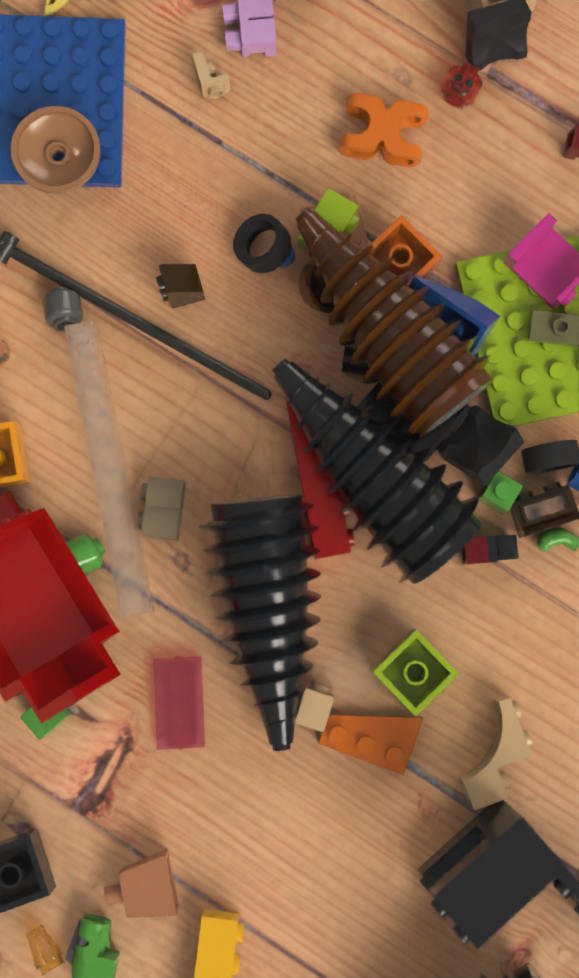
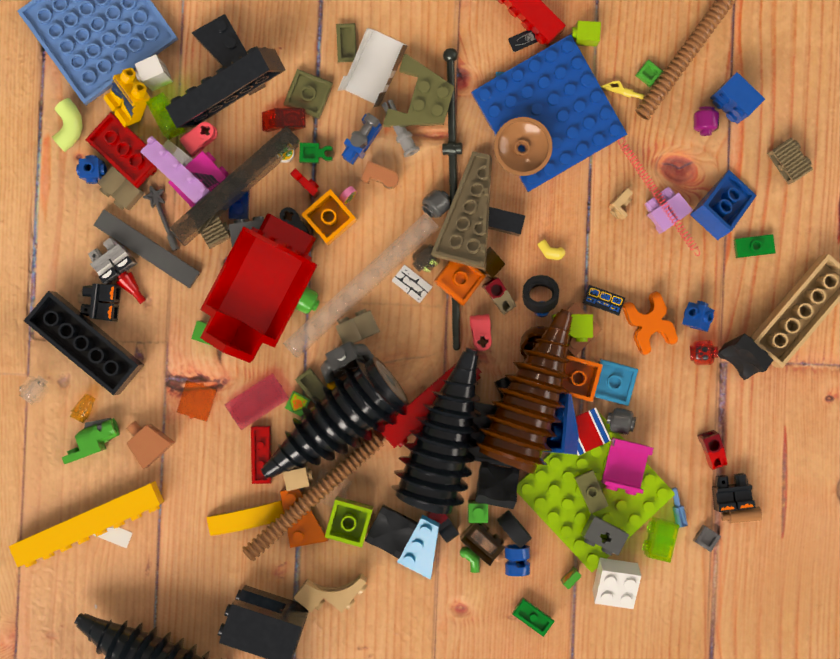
camera: 60 degrees right, 5 degrees up
none -> clear orange piece [177,380,217,422]
none -> yellow slope [206,500,284,536]
none -> medium nougat piece [243,433,384,561]
none -> red tile [251,426,272,484]
none -> tile [285,391,311,417]
none -> olive tile [295,368,325,402]
none -> dark grey torso [321,342,374,390]
none -> black brick [365,505,417,559]
none -> white sticker [392,265,432,303]
none -> wing [397,514,440,580]
none -> clear smoke head [412,244,440,272]
none -> dark tan wing [431,151,492,270]
none -> orange tile [433,261,486,306]
none -> coral piece [470,314,492,351]
none -> leg [482,277,516,315]
none -> black brick [488,207,525,236]
none -> light yellow arm [537,239,565,260]
none -> red sticker [576,407,611,456]
none -> tile [582,285,625,316]
none -> dark azure plate [594,359,638,406]
none -> dark grey head [607,408,636,435]
none -> coral piece [618,138,700,256]
none -> blue brick [682,301,715,332]

